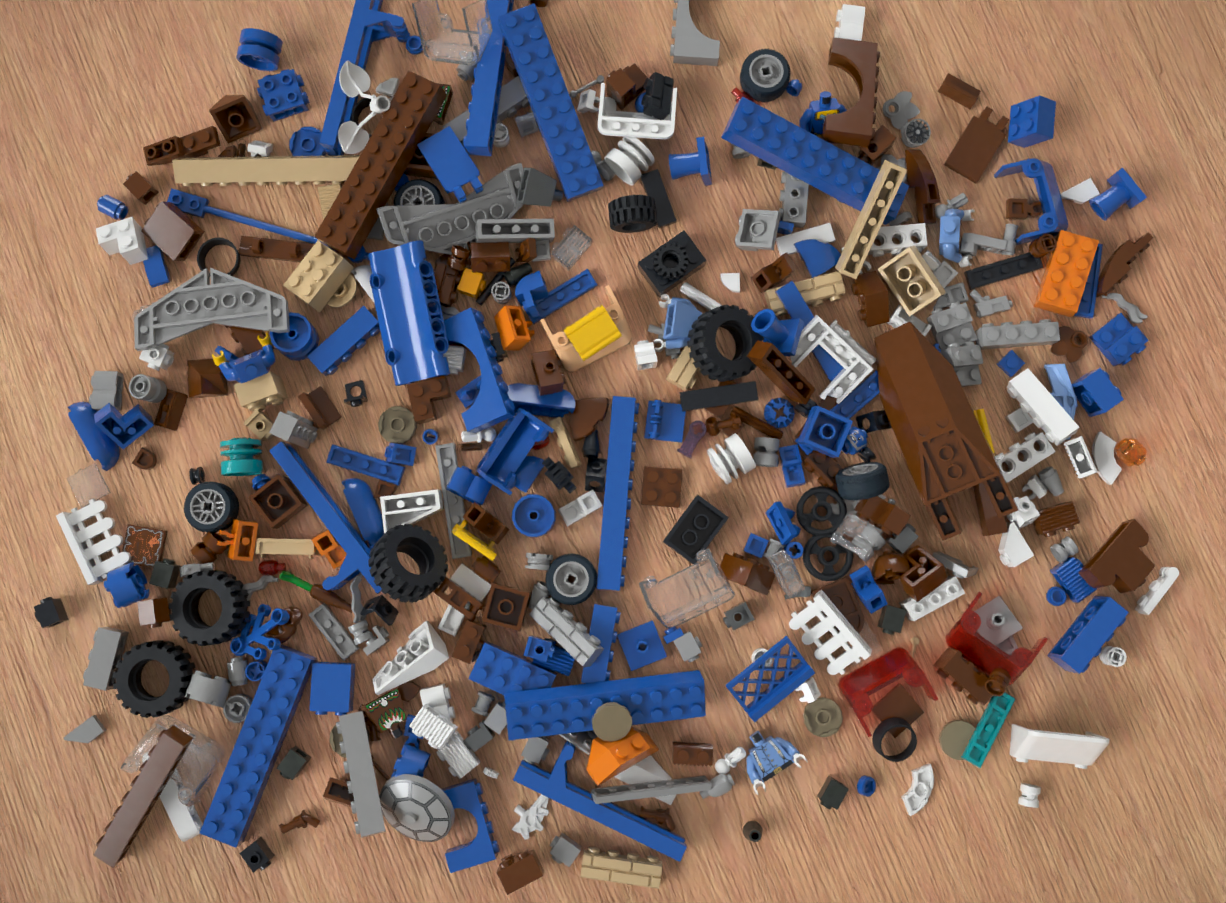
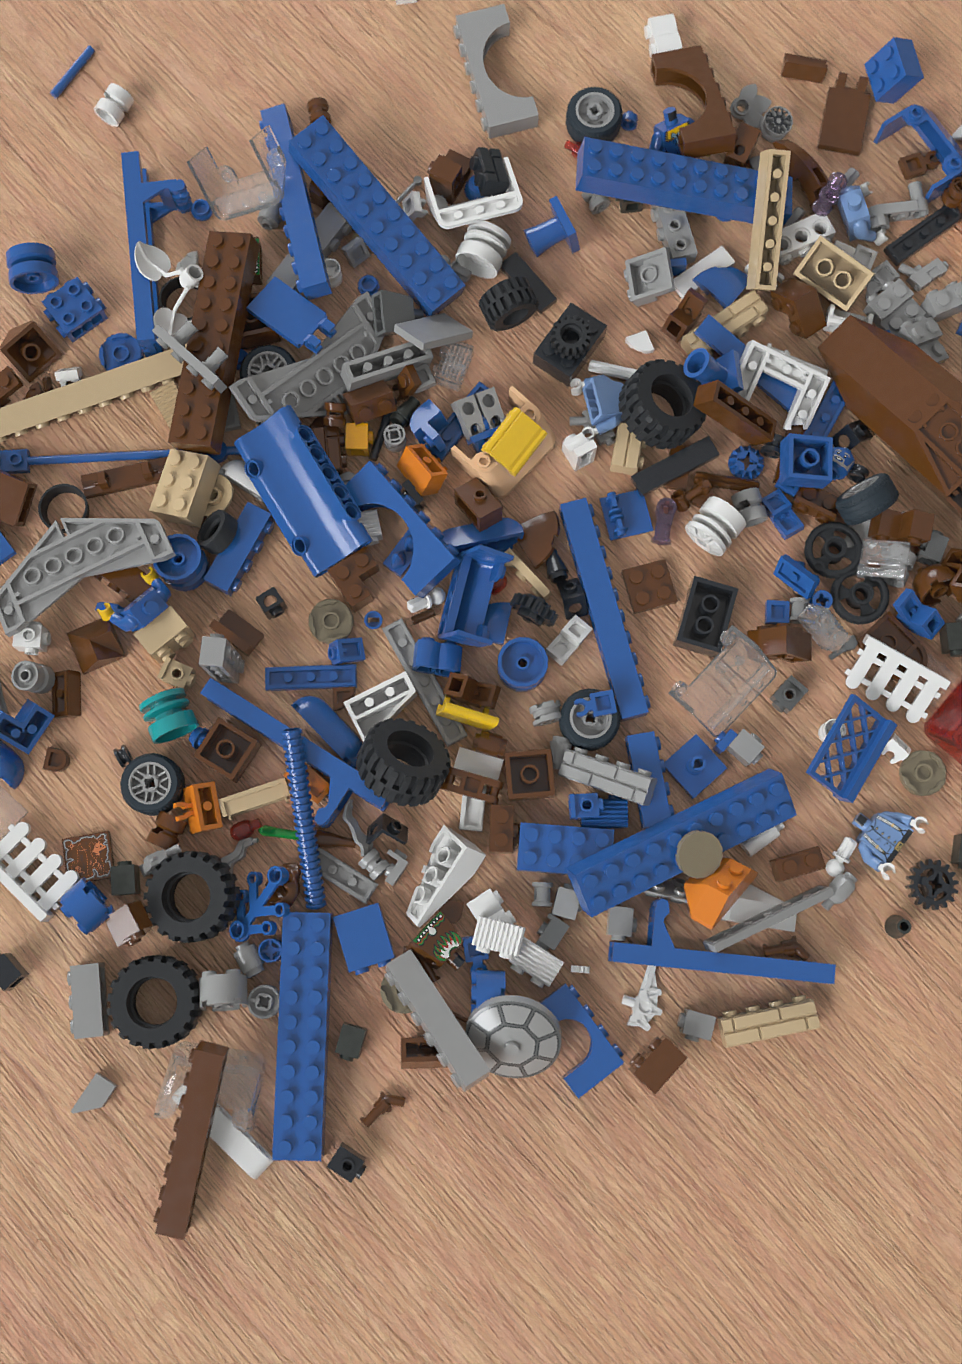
camera: 25 degrees left, 5 degrees down
none -> light grey plate [152,320,228,393]
none -> black tyre [197,510,238,555]
none -> blue piece [281,728,327,910]
none -> blue plate [358,275,380,296]
none -> light grey tile [394,313,473,351]
none -> light grey hips [450,387,505,454]
none -> blue plate [574,690,617,718]
none -> white cylinder [740,823,785,857]
none -> clear purple connector [812,172,848,217]
none -> black gear [905,859,959,910]

